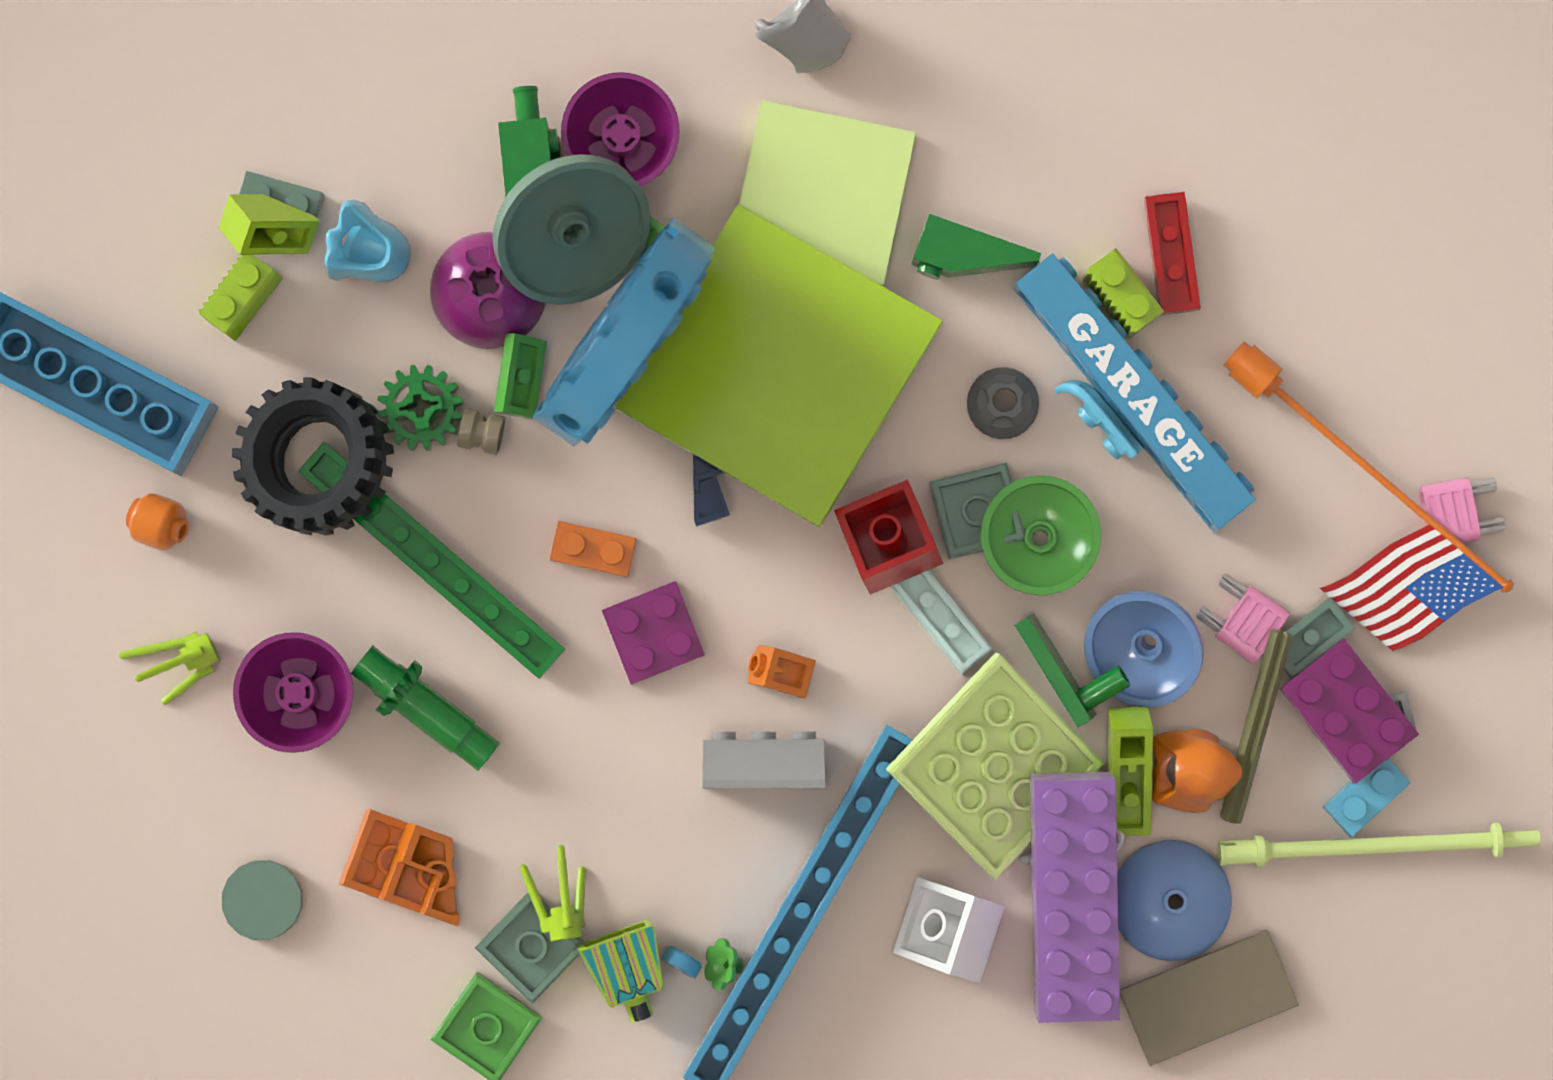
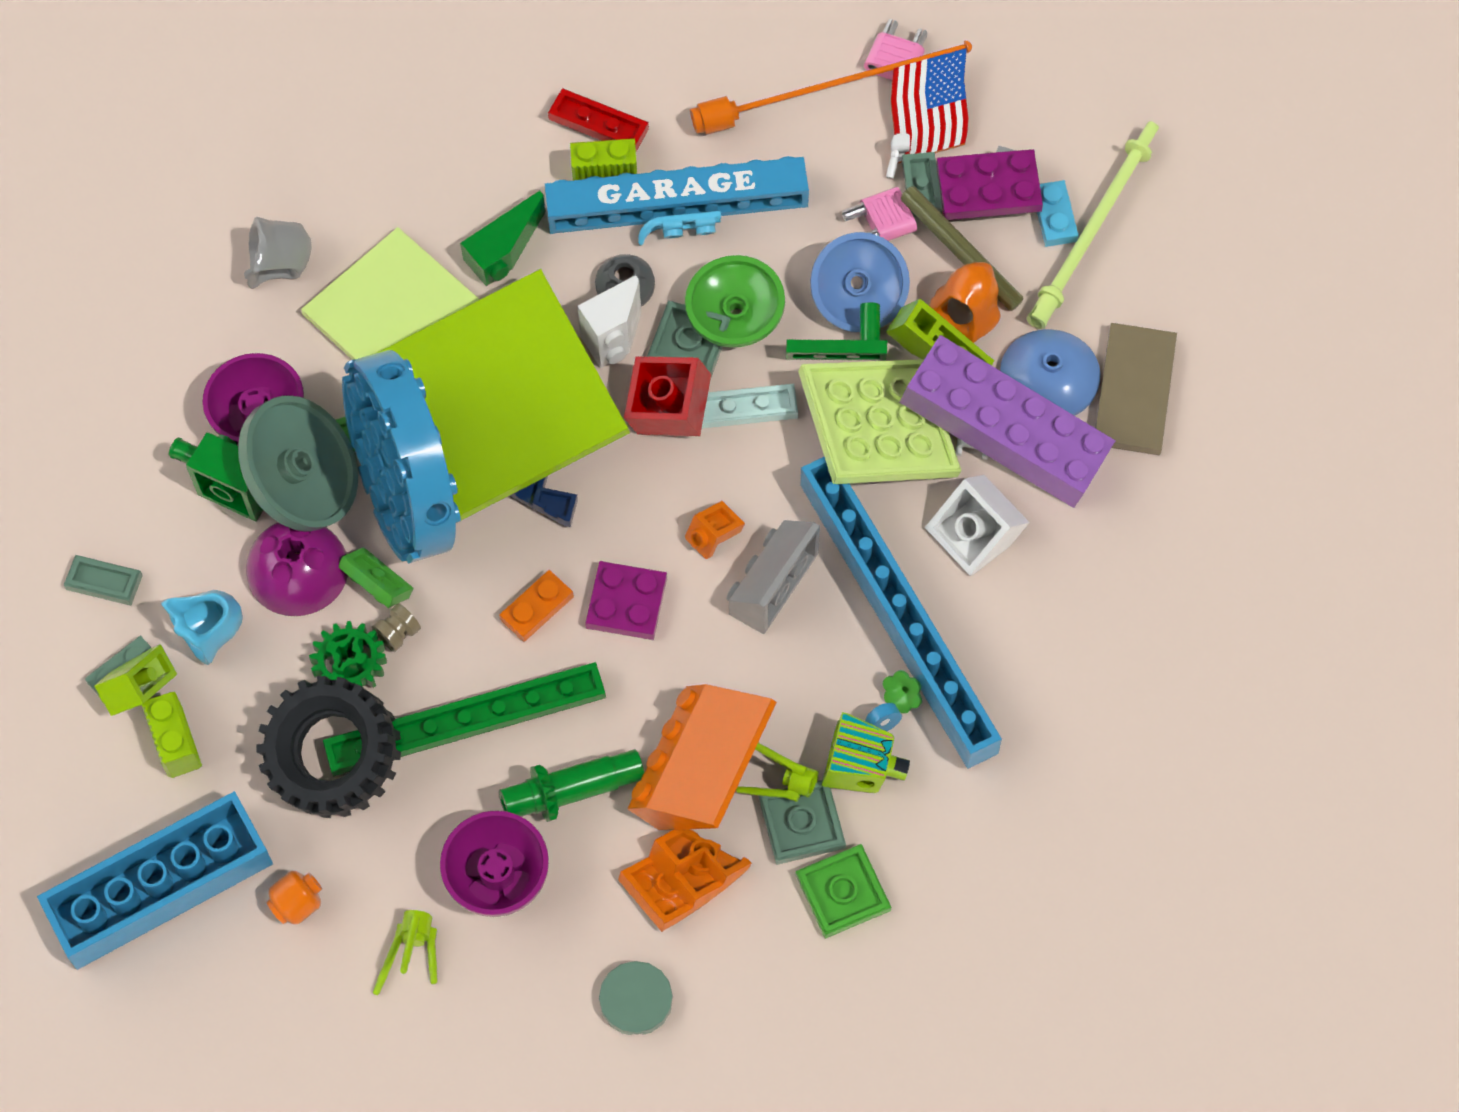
camera: 55 degrees left, 20 degrees down
none -> sand green tile [64,555,143,606]
none -> white slope [577,275,641,368]
none -> orange slope [627,684,777,830]
none -> white hand [886,134,910,179]

